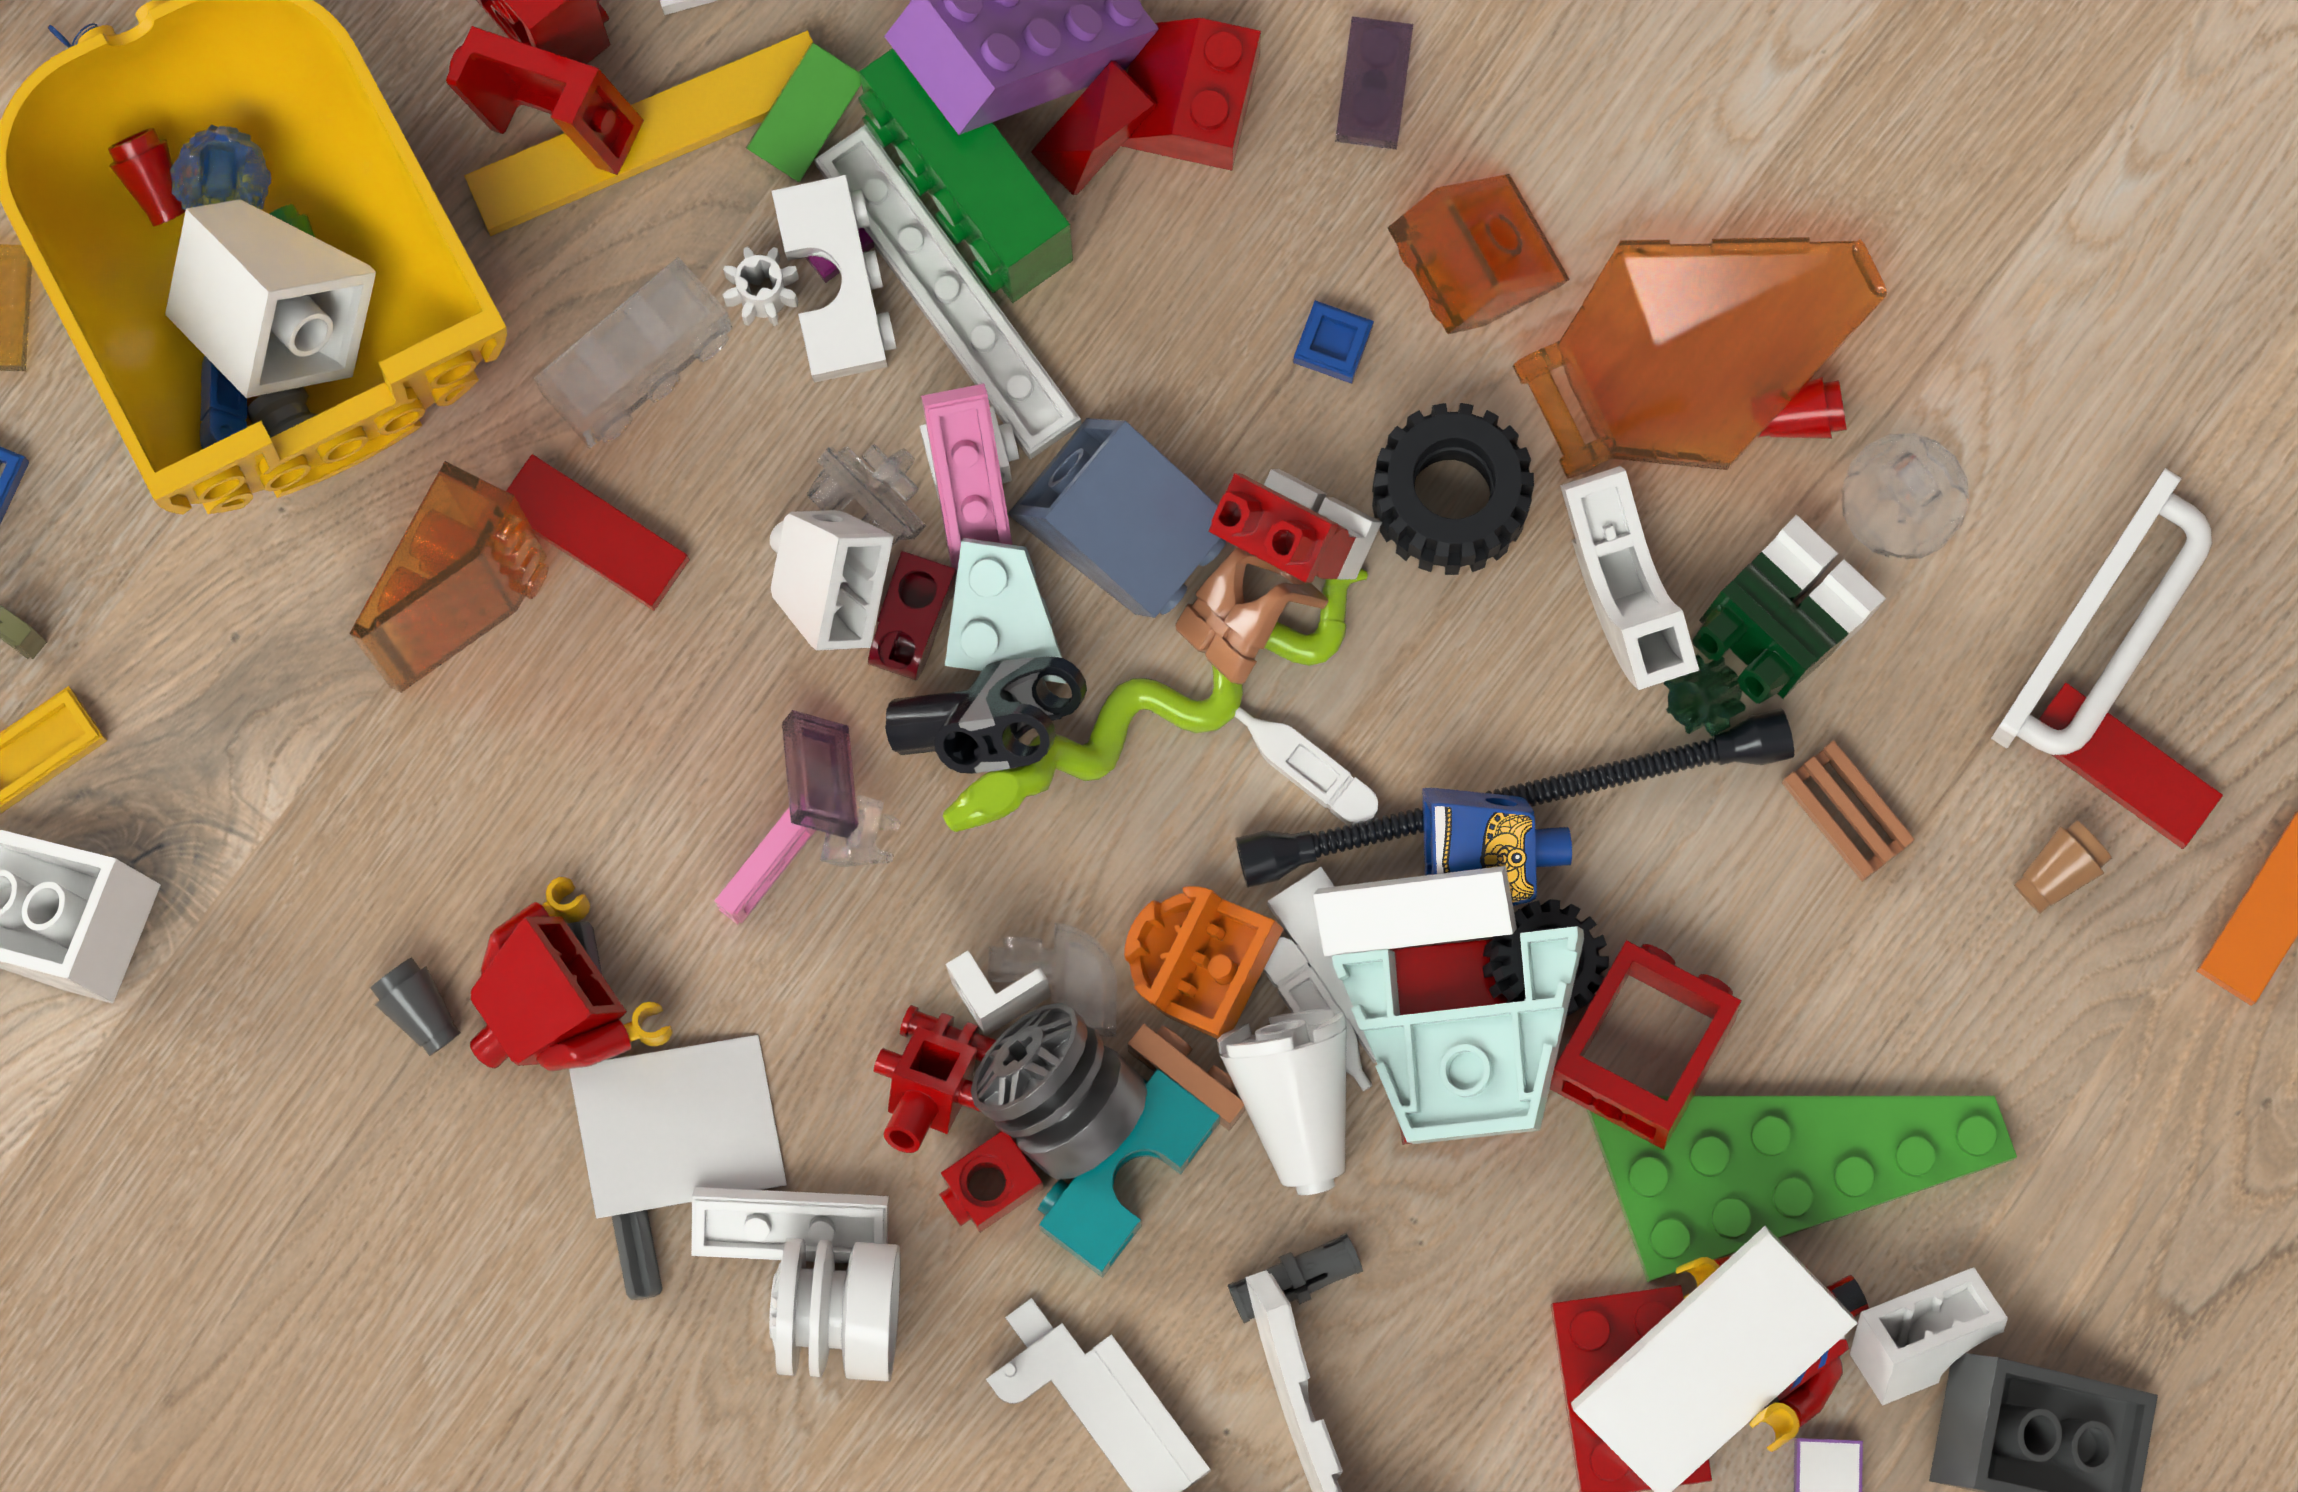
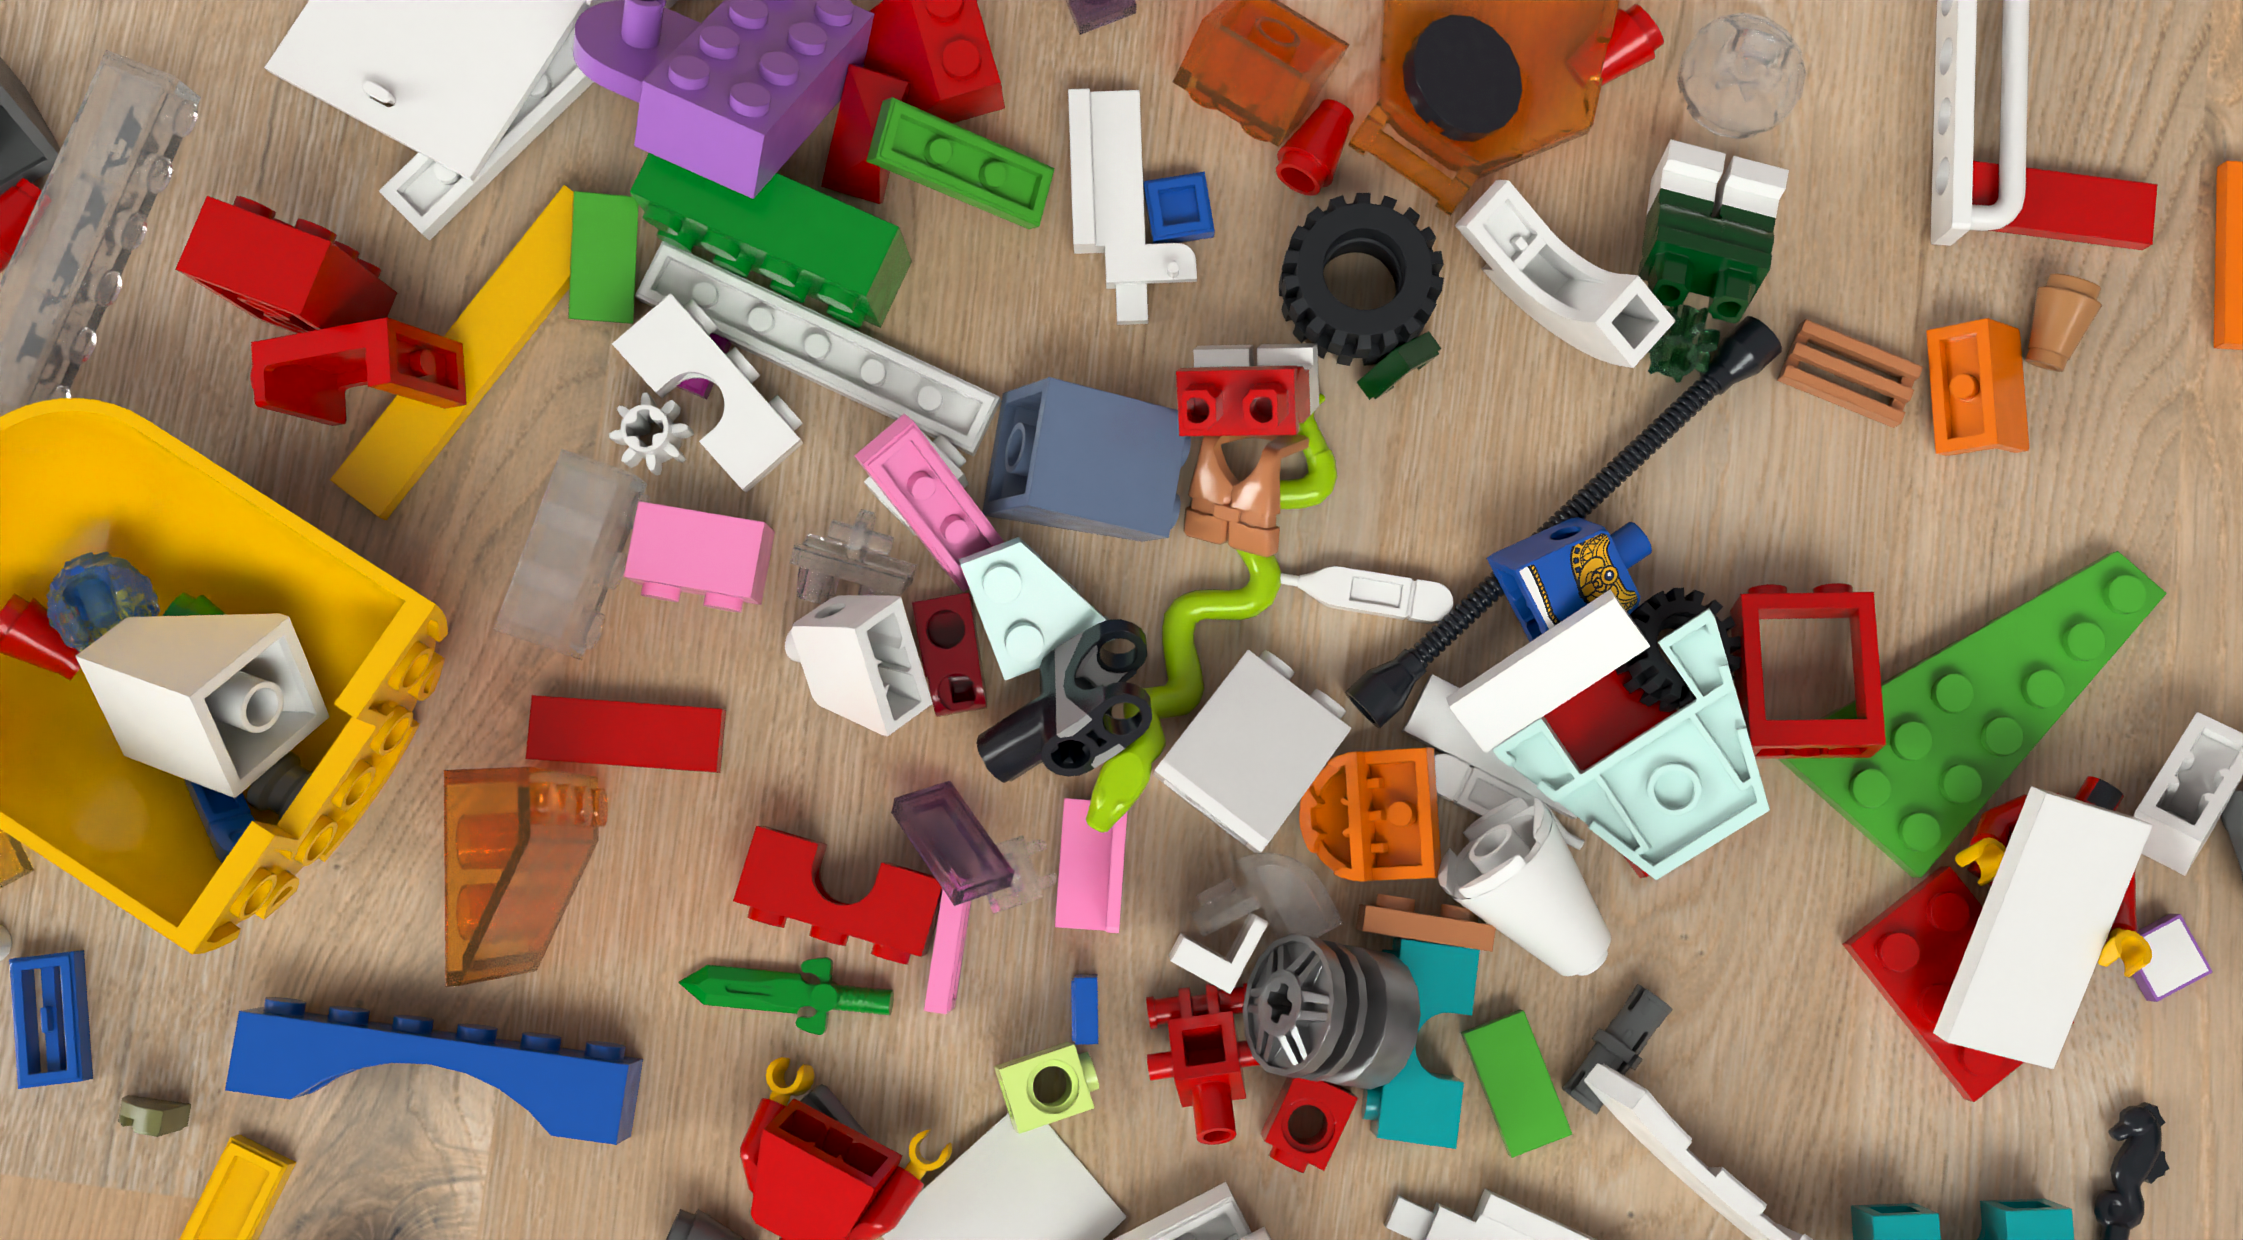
camera: 30 degrees left, 5 degrees up
none -> blue arch [225,997,643,1145]
none -> bright pink brick [624,501,775,613]
none -> green sword [678,957,894,1035]
none -> red arch [733,826,946,965]
none -> bright green tile [866,97,1055,229]
none -> yellowish green brick [994,1042,1099,1134]
none -> bright pink panel [1055,798,1128,933]
none -> white piece [1068,88,1197,325]
none -> blue tile [1071,974,1099,1045]
none -> white slope [1153,650,1352,853]
none -> red cone [1276,99,1354,196]
none -> dark green tile [1357,331,1442,400]
none -> black tile [1402,15,1522,142]
none -> bright green tile [1461,1009,1573,1158]
none -> orange panel [1926,318,2029,456]

